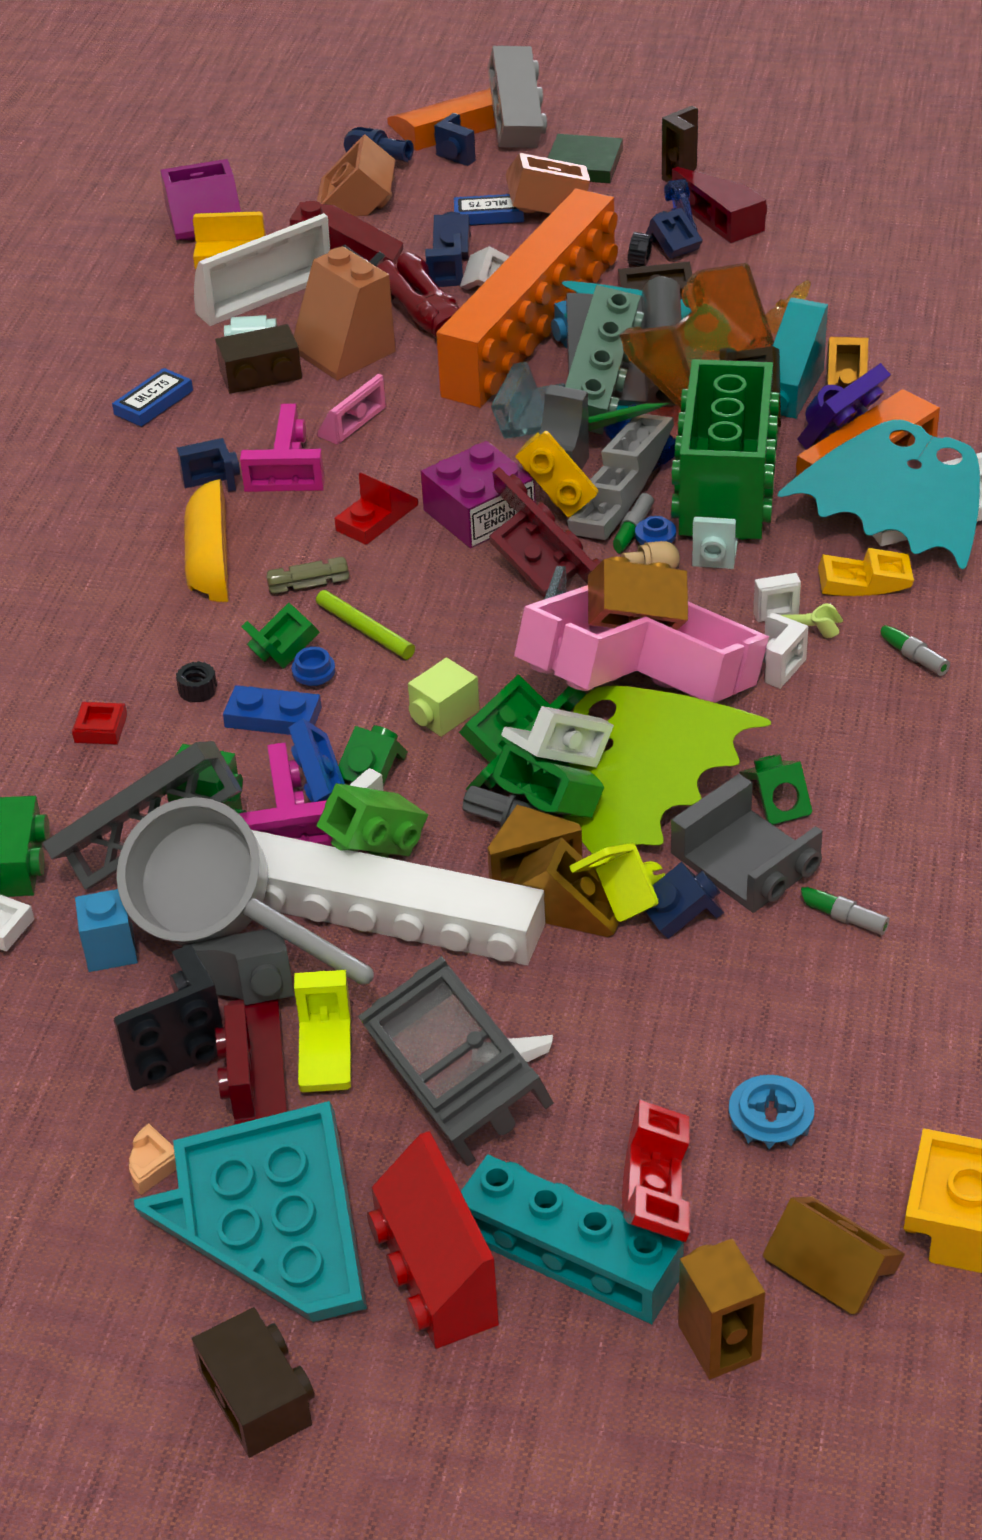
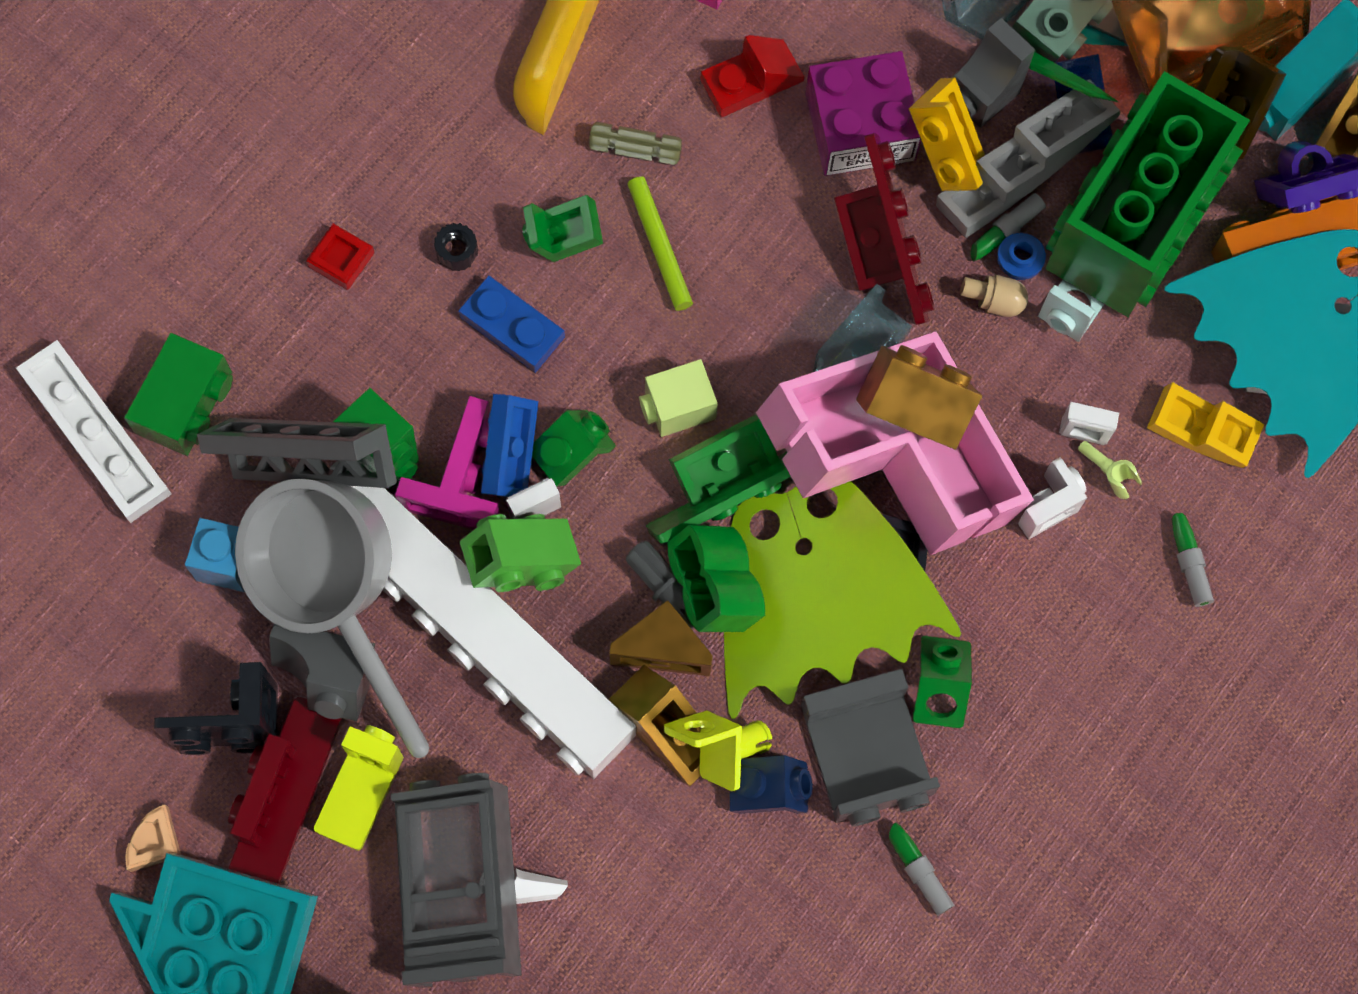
camera: 20 degrees right, 30 degrees up
blue plate [291,647,336,686] -> none
white panel [501,706,614,767] -> none

